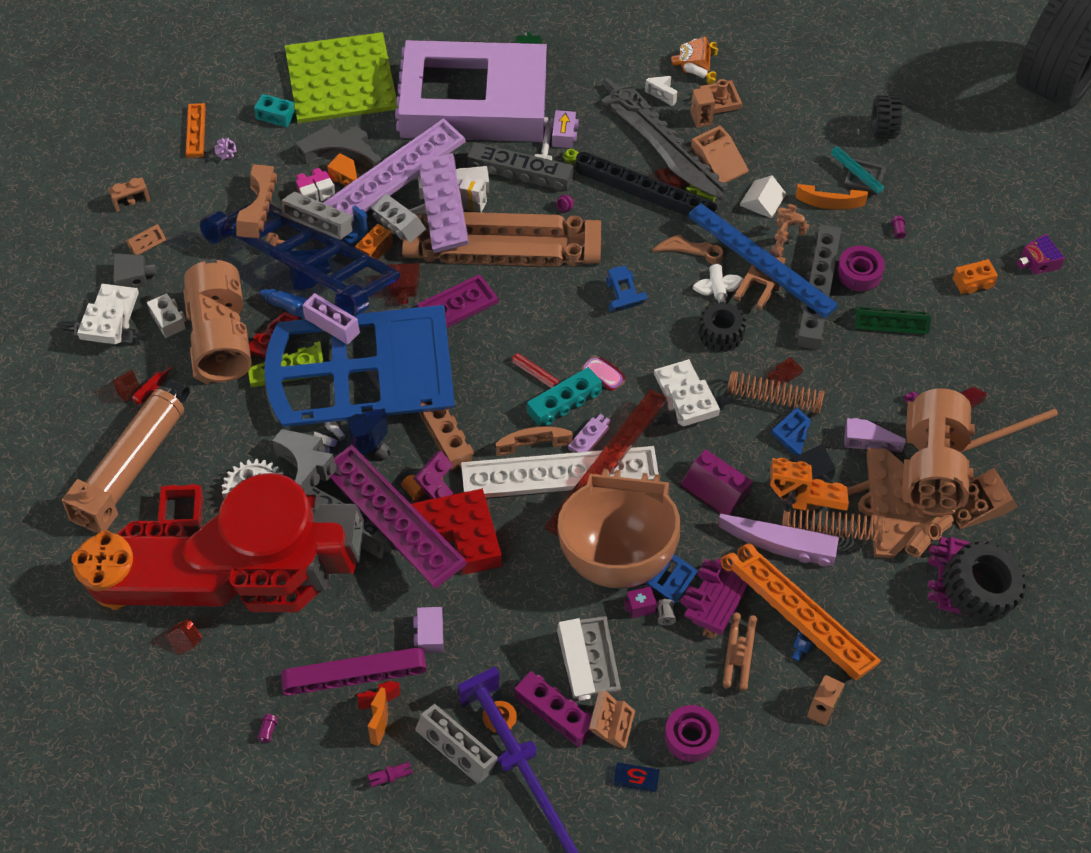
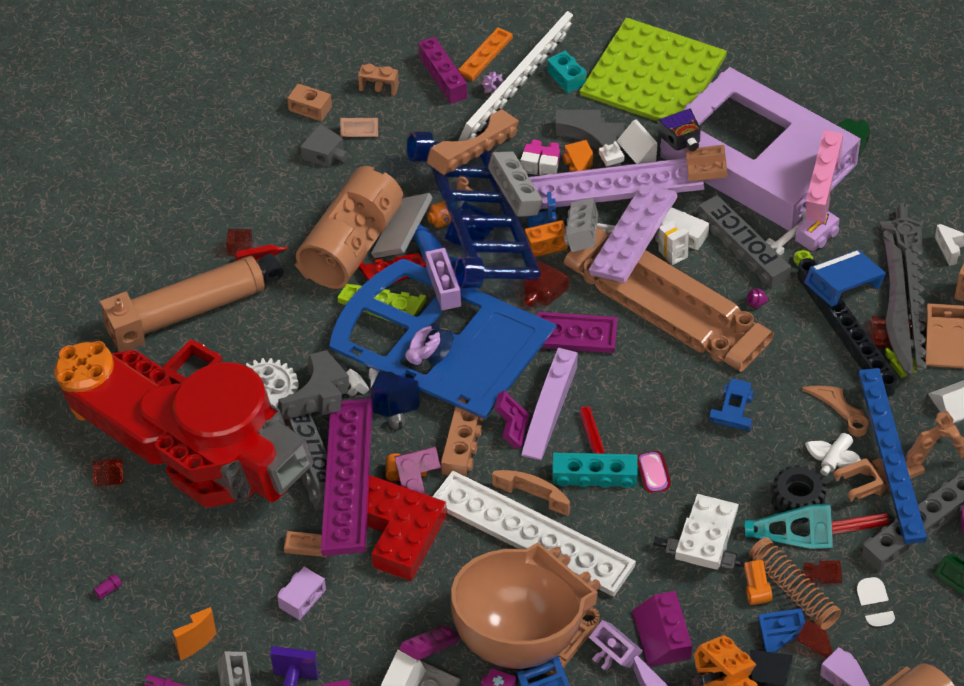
camera: 40 degrees right, 5 degrees down
white piece [63,284,147,344] -> none
white brick [147,293,186,338] -> none
magenta beam [281,648,427,695] -> none
red slope [357,681,401,710] -> none
clear red plate [545,389,667,536] -> none
lavender hinge [568,414,610,453] -> none
none -> nougat plate [284,531,327,557]
none -> nougat brick [287,84,332,121]
none -> light grey tile [371,193,433,258]
none -> magenta plate [399,626,460,661]
none -> piece [405,322,454,365]
none -> magenta brick [418,37,467,104]
none -> orange head [427,201,457,228]
none -> white plate [458,11,573,141]
none -> magenta plate [494,391,530,449]
none -> lavender slope [521,348,578,461]
none -> lavender brick [589,620,643,671]
none -> white tile [599,141,624,167]
none -> white slope [617,119,657,164]
none -> black torso [658,108,701,152]
none -> nougat slope [686,145,728,182]
none -> orange piece [744,560,773,605]
none -> teal plate [745,504,833,549]
none -> clear red tile [795,620,833,659]
none -> blue panel [804,250,886,307]
none -> bright pink arch [806,130,843,223]
none -> red axle [831,513,889,534]
none -> white sticker [857,577,895,626]

